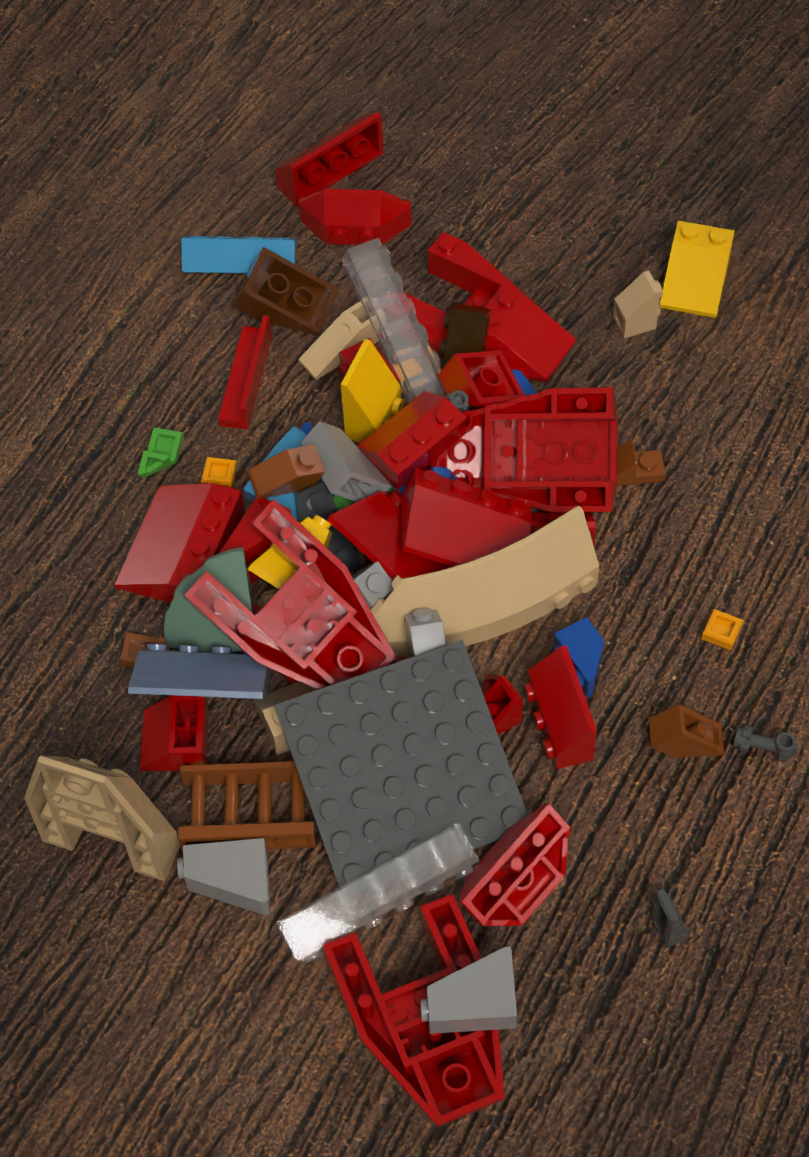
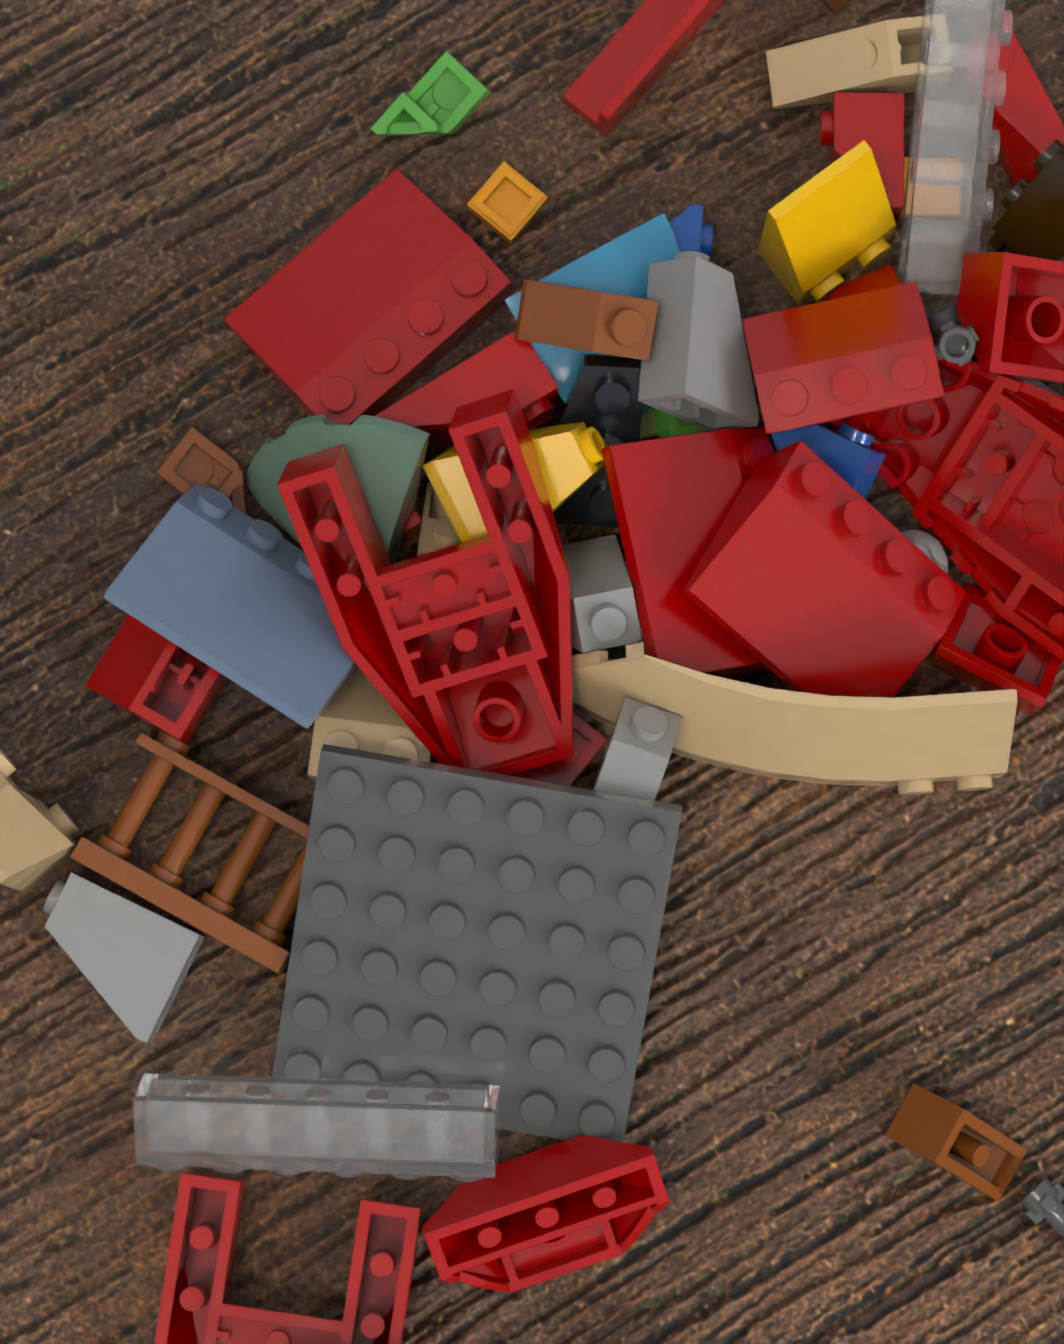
camera: 30 degrees right, 25 degrees up
red slope [481,674,523,735] -> none
red slope [523,645,597,770] -> none
blue slope [551,617,604,698] -> none

